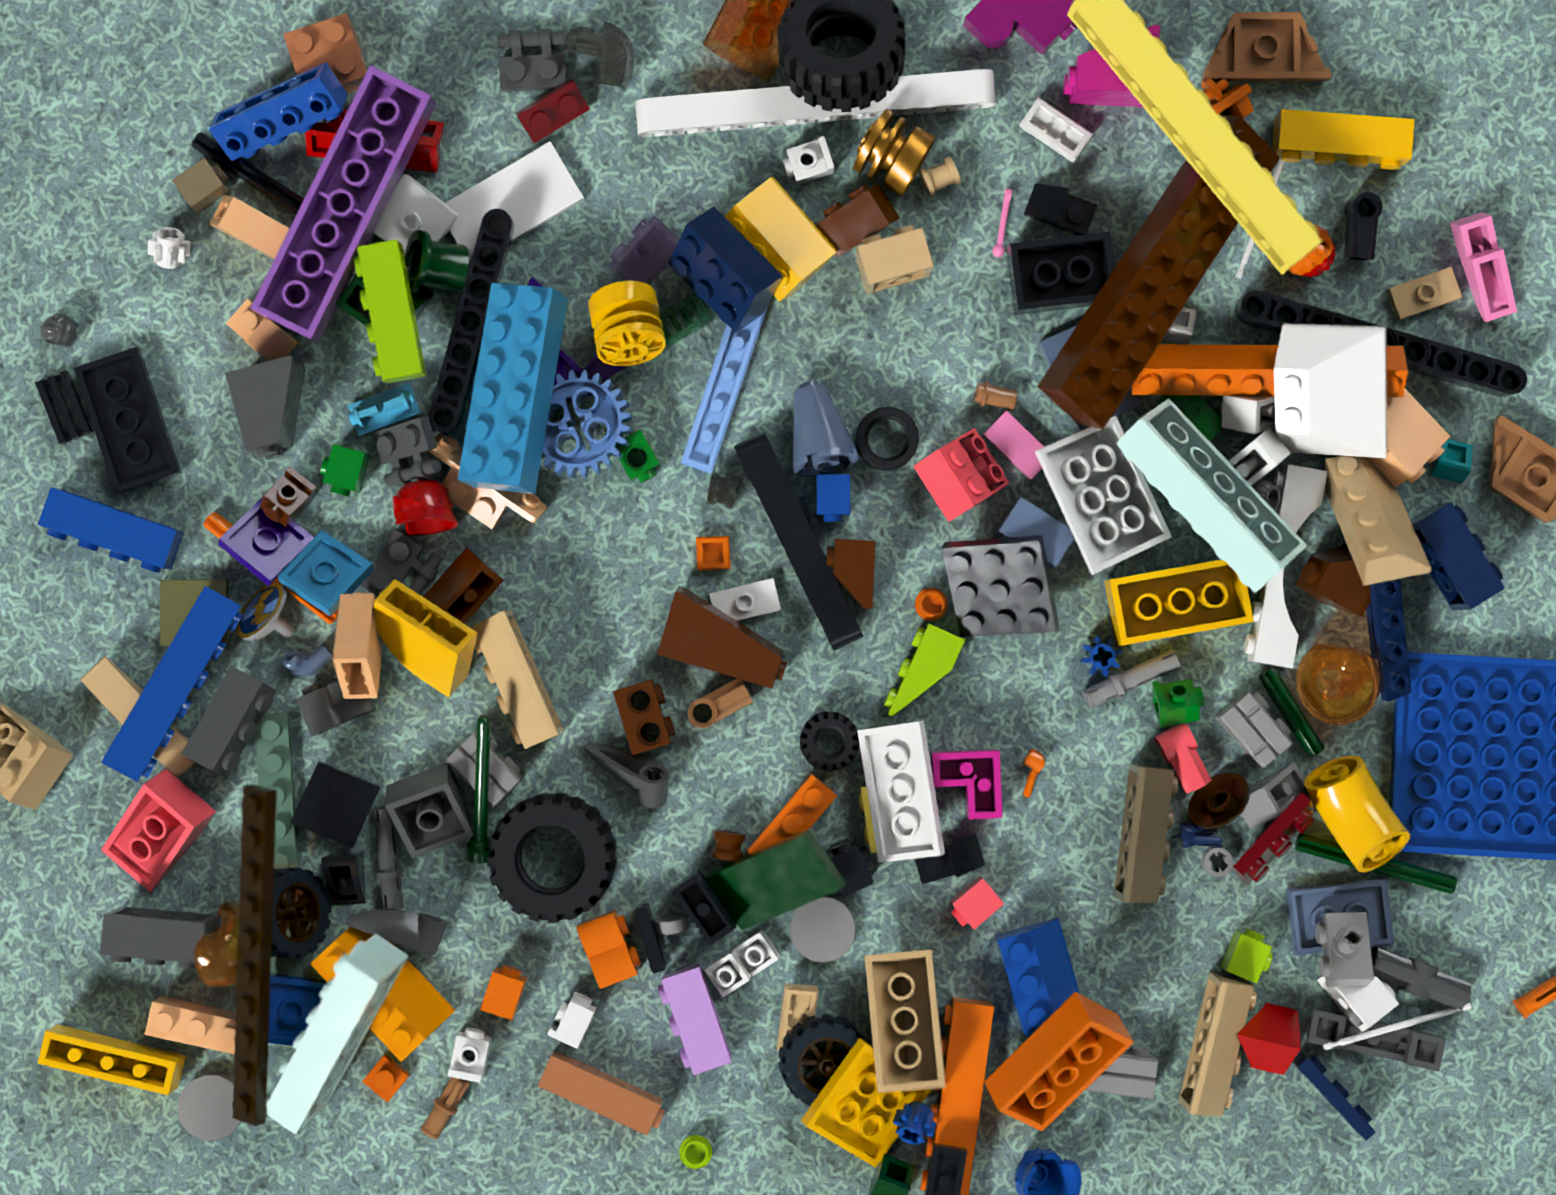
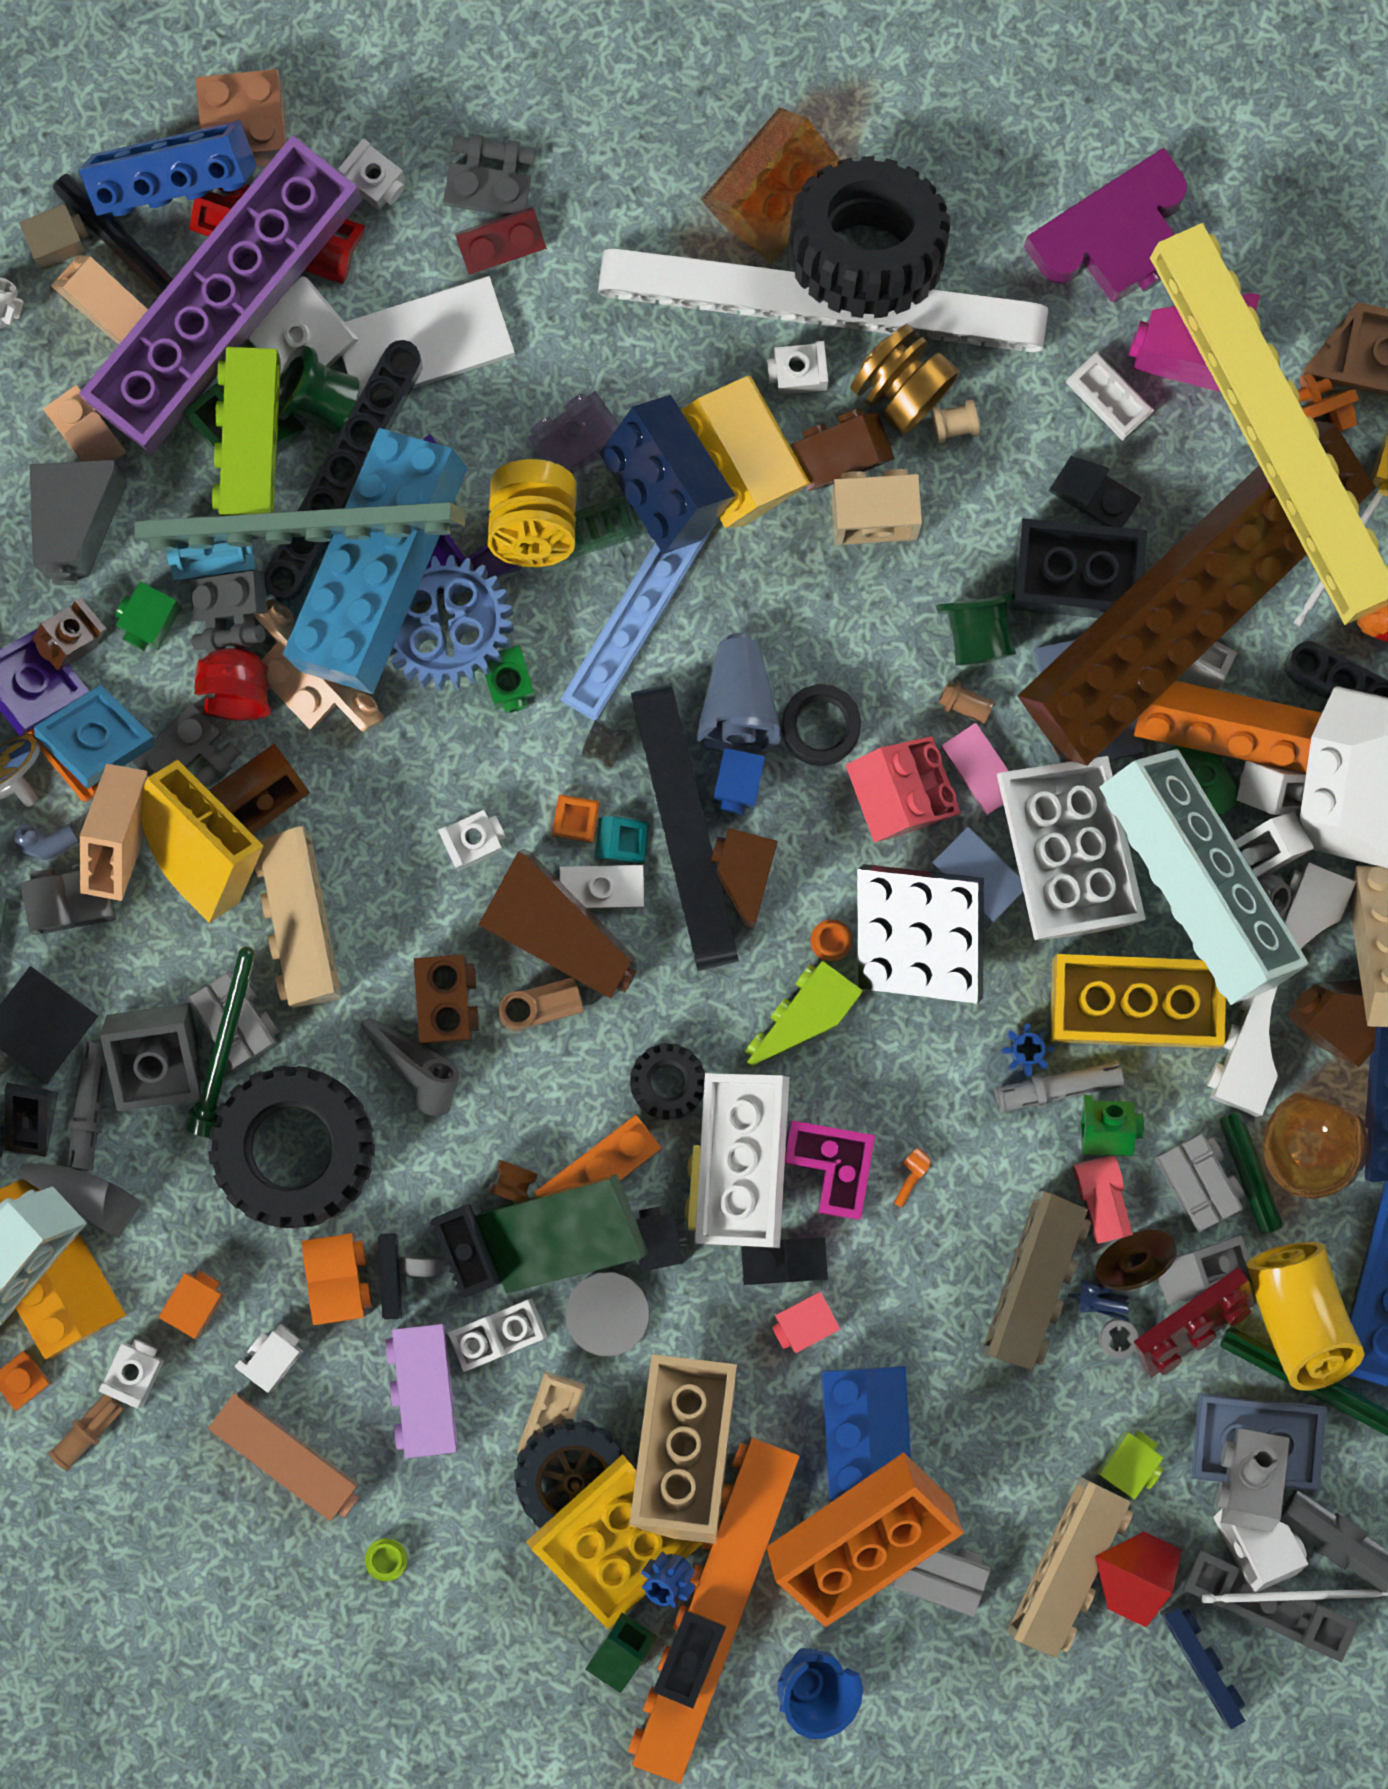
camera: 10 degrees right, 5 degrees down
clear smoke brick [564,22,634,88] -> none
bright pink hinge [992,188,1012,257] -> none
none -> sand green plate [134,502,465,551]
none -> white brick [338,138,405,211]
none -> white brick [438,810,506,872]
none -> teal slope [595,816,649,864]
none -> dark green piece [936,591,1017,666]

